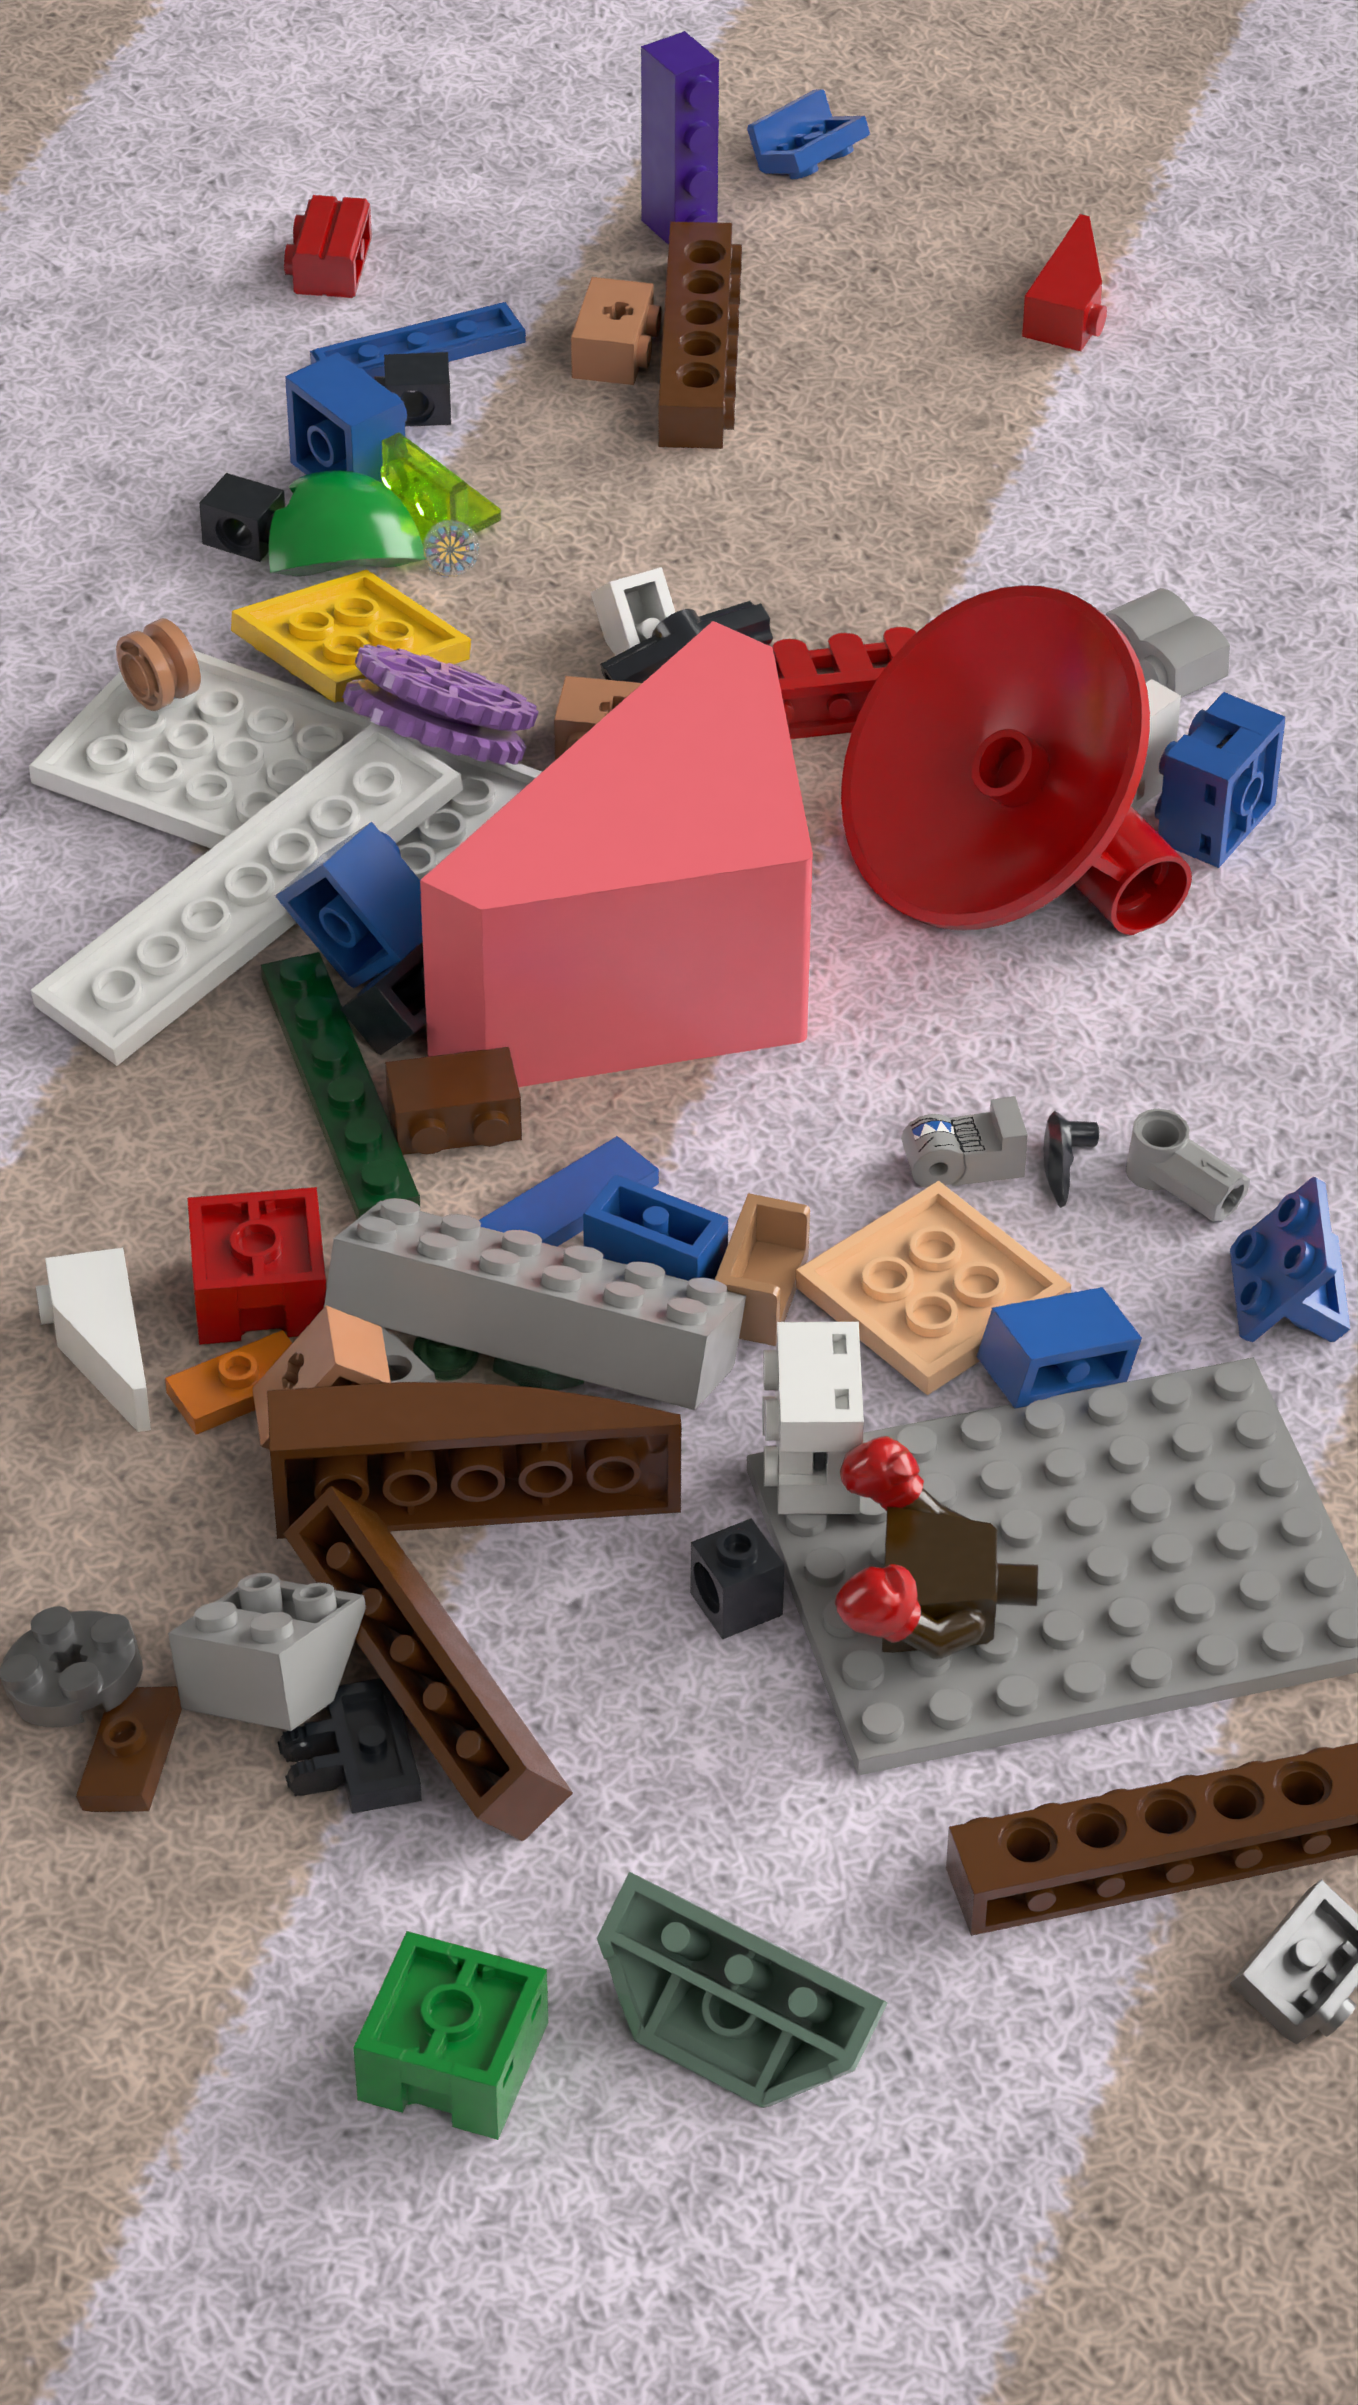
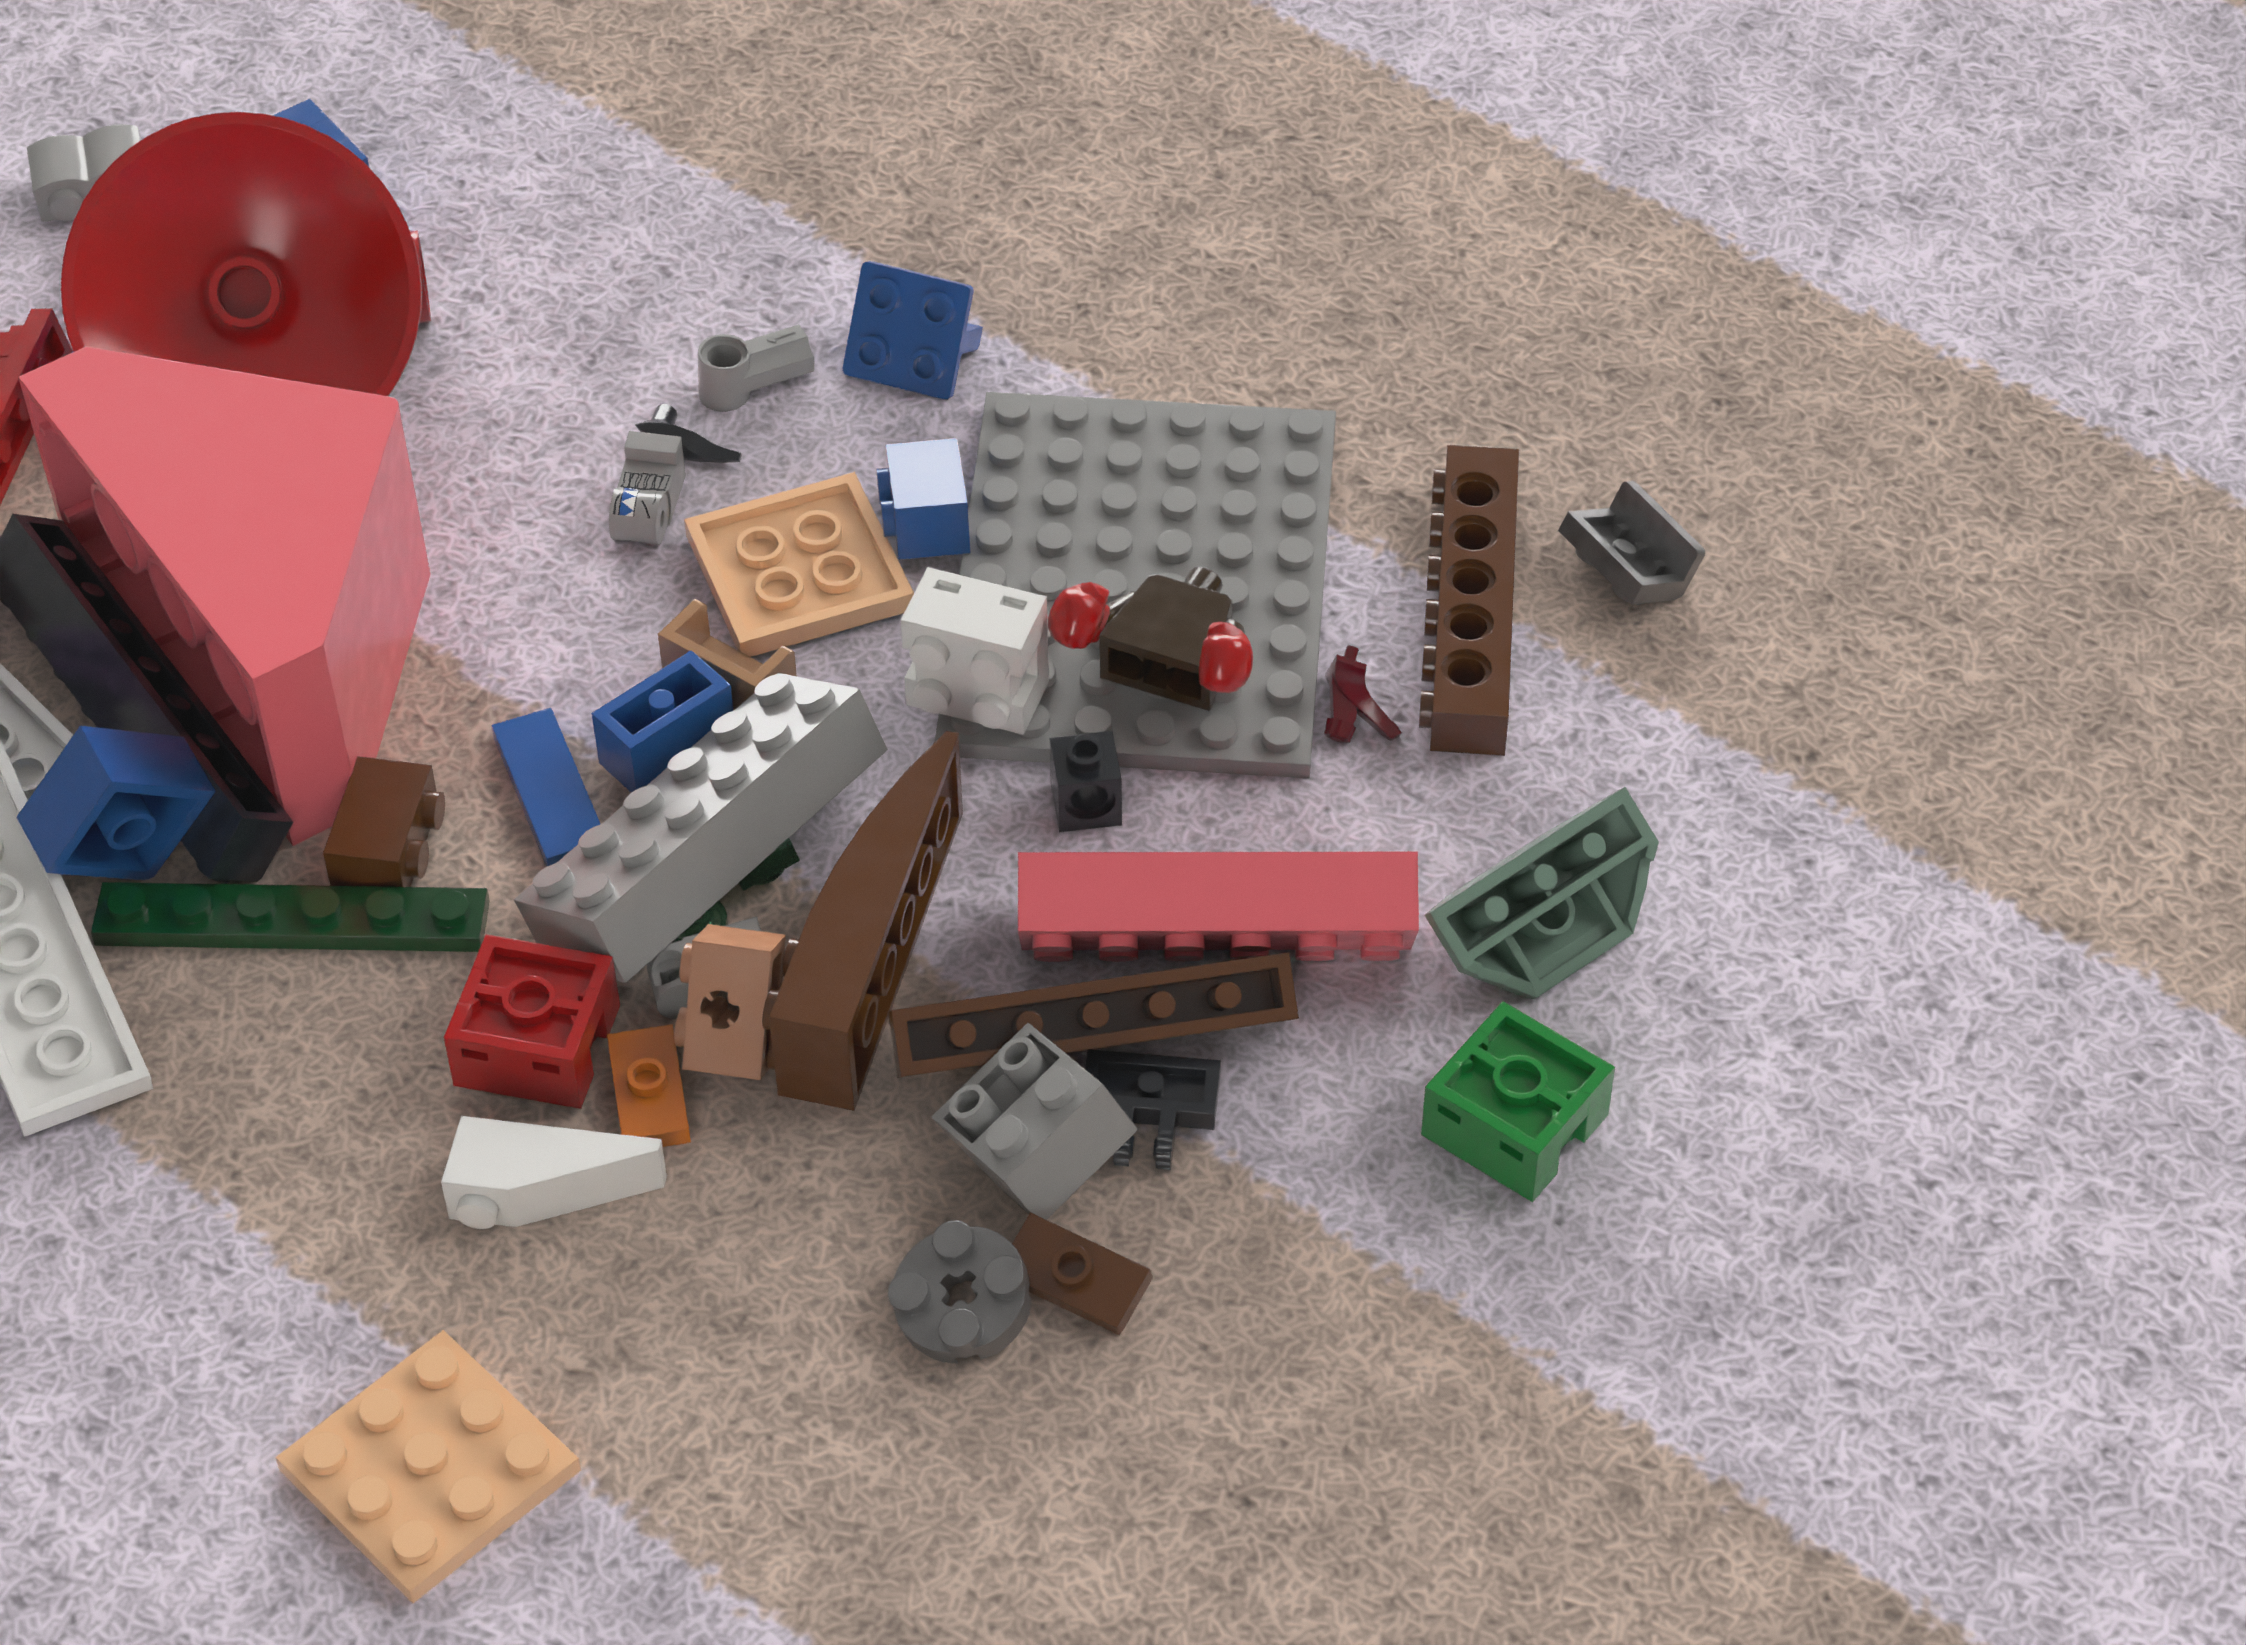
camera: 70 degrees left, 5 degrees up
none -> coral brick [1018,851,1419,962]
none -> dark red piece [1324,645,1402,743]

